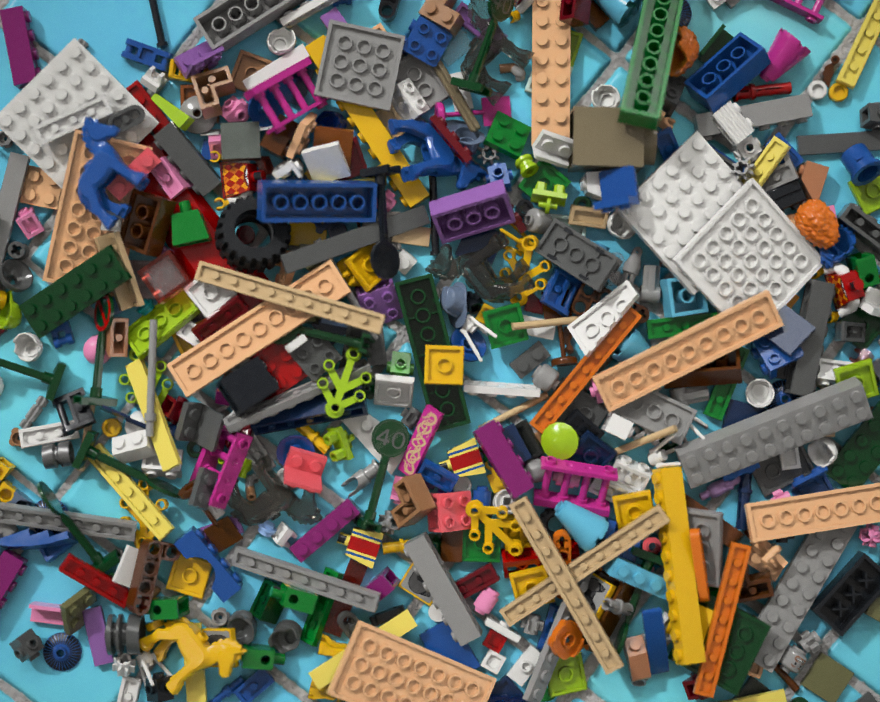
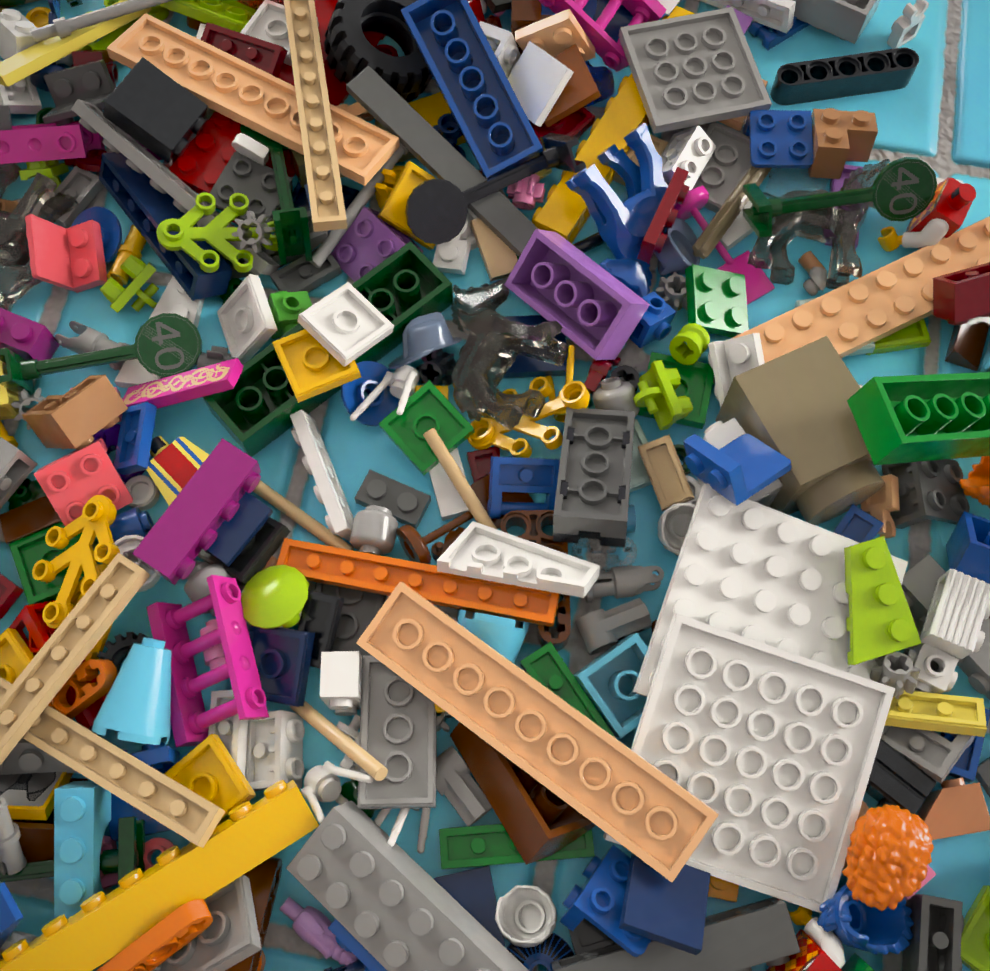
camera: 65 degrees right, 20 degrees down
none -> light grey gear [232,211,275,253]
none -> white tile [297,282,394,367]
none -> lime wing [844,536,921,665]

